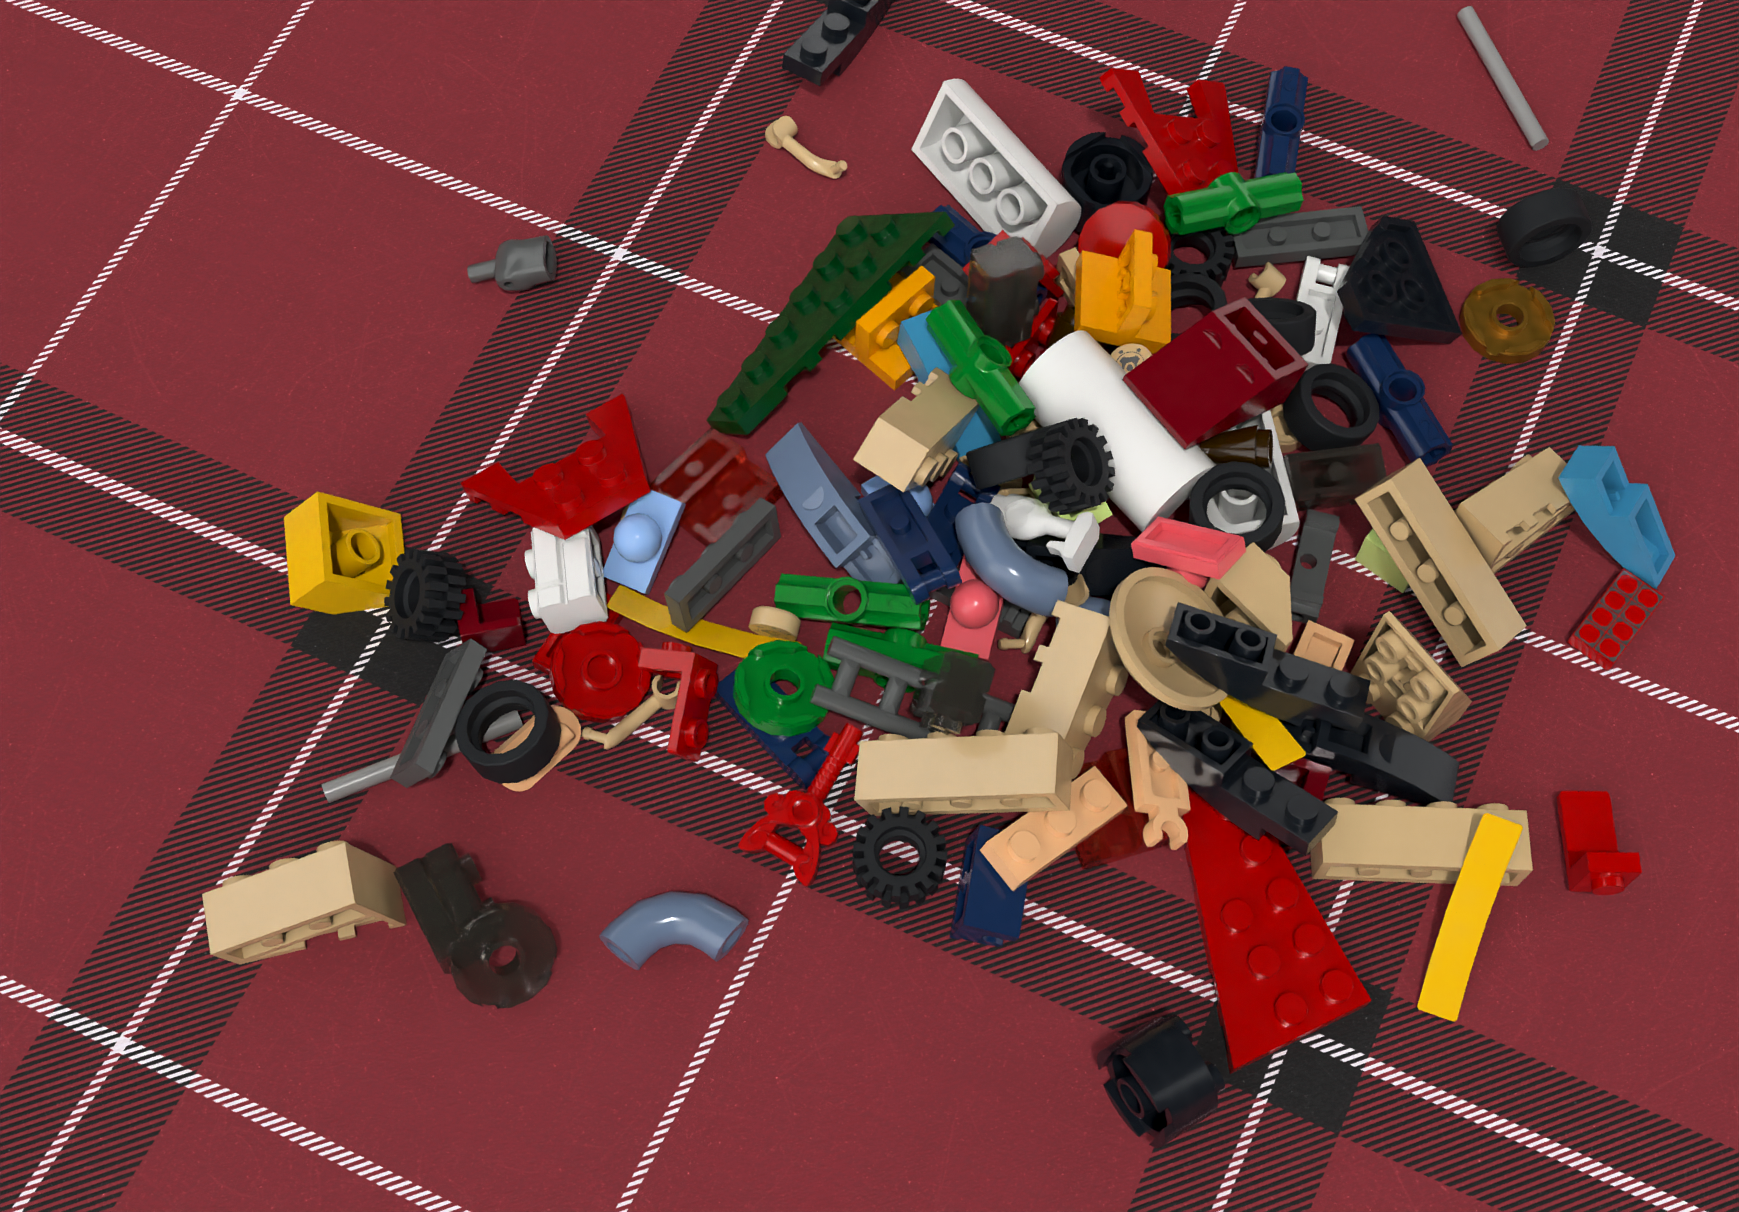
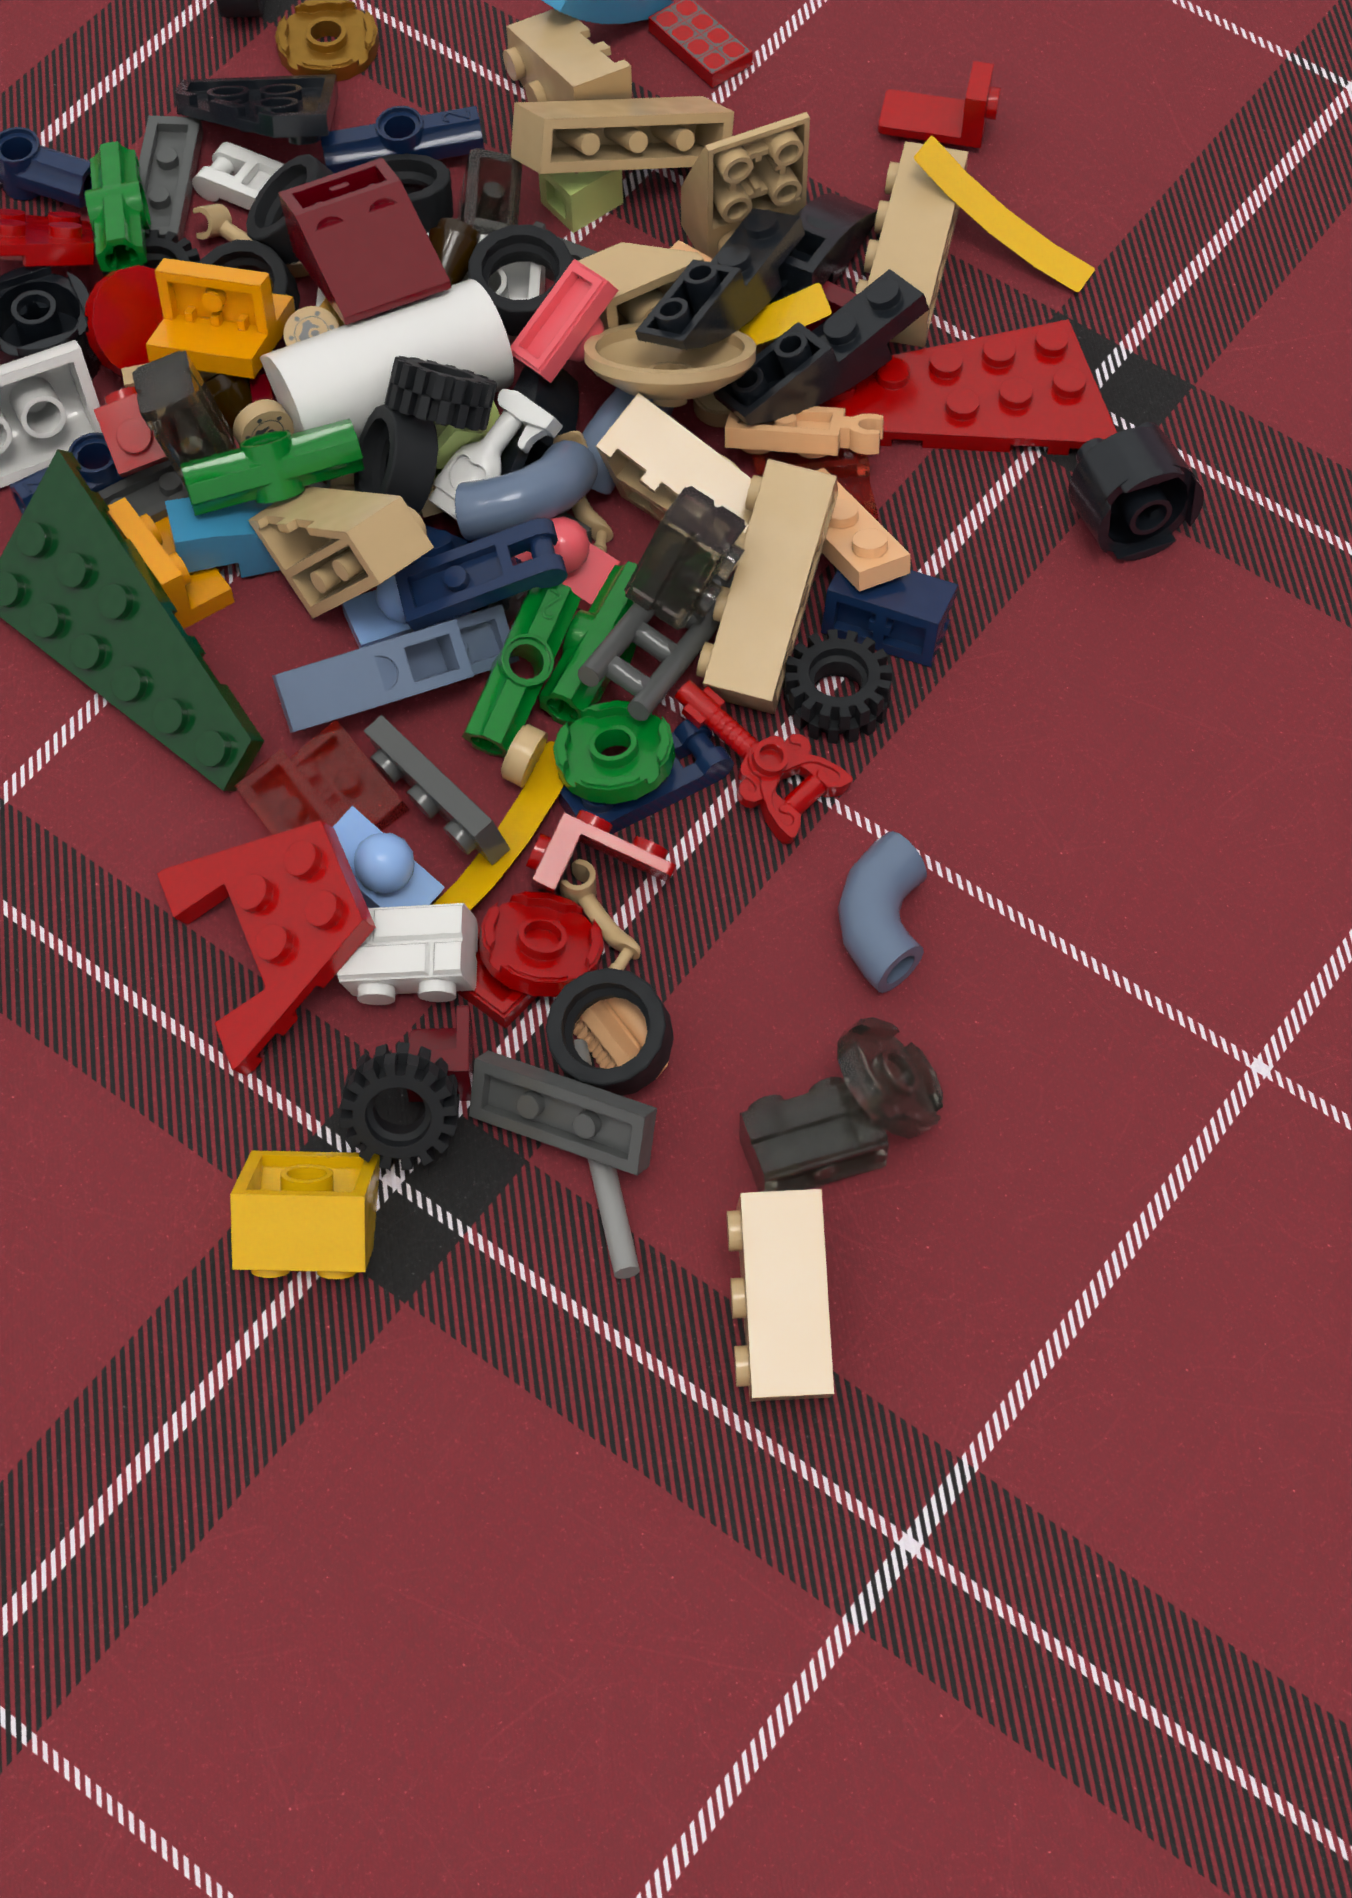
camera: 75 degrees left, 5 degrees down
none -> tan tile [233,399,294,445]

